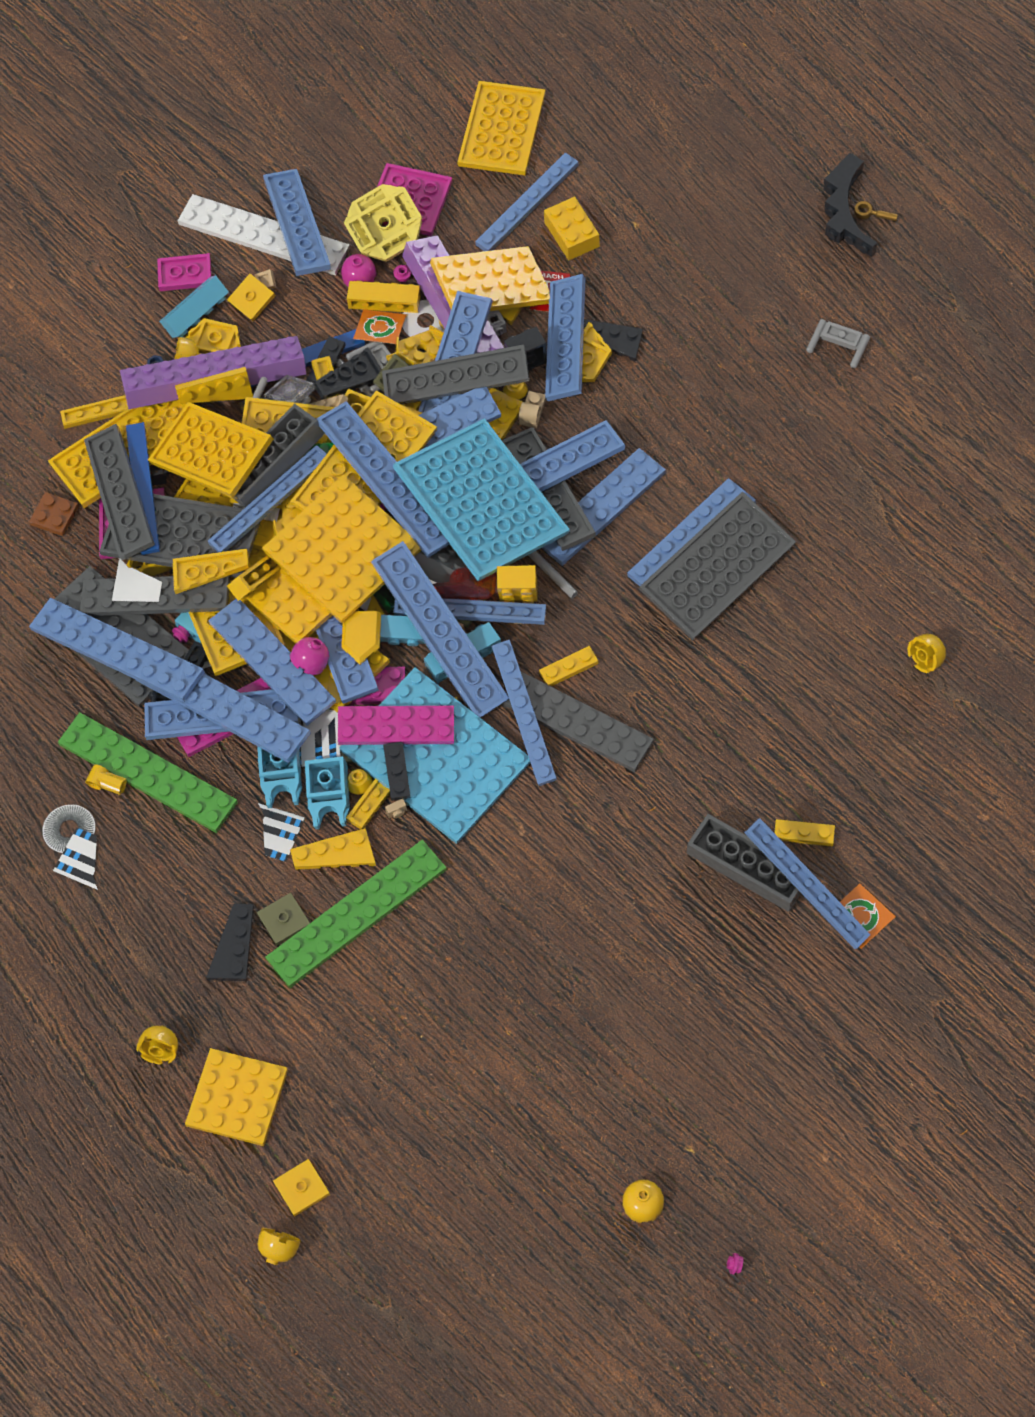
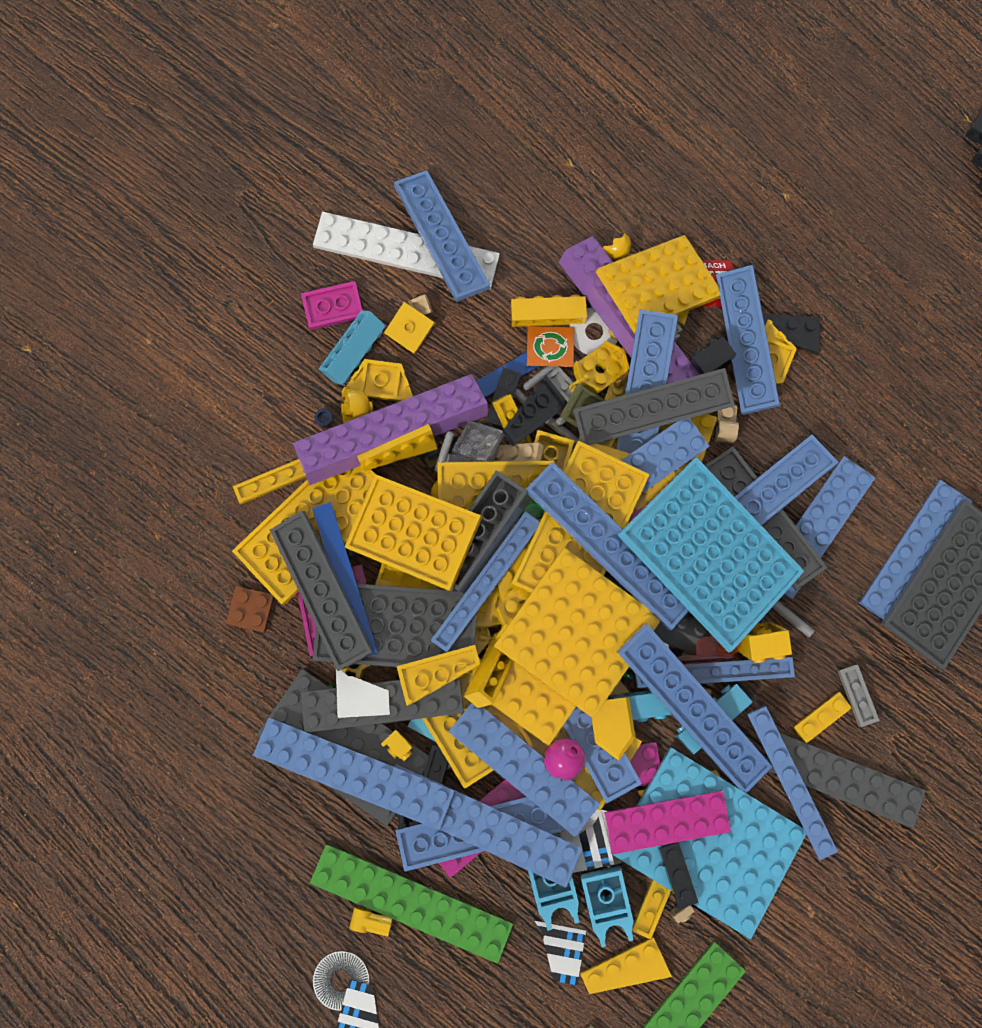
camera: 20 degrees left, 15 degrees up
dark pink plate [172,625,190,643] -> none
dark pink cylinder [341,254,377,287] -> none
light yellow piece [344,184,423,262] -> none
yellow cone [347,769,372,795] -> none
dark pink plate [377,163,453,236] -> none
dark pink plate [394,265,411,282] -> none
yellow plate [458,81,546,176] -> none
medium blue plate [475,153,579,251] -> none
yellow brick [544,197,600,261] -> none
none -> yellow brick [381,730,413,762]
none -> yellow hair [603,233,631,261]
none -> light grey plate [838,664,879,727]

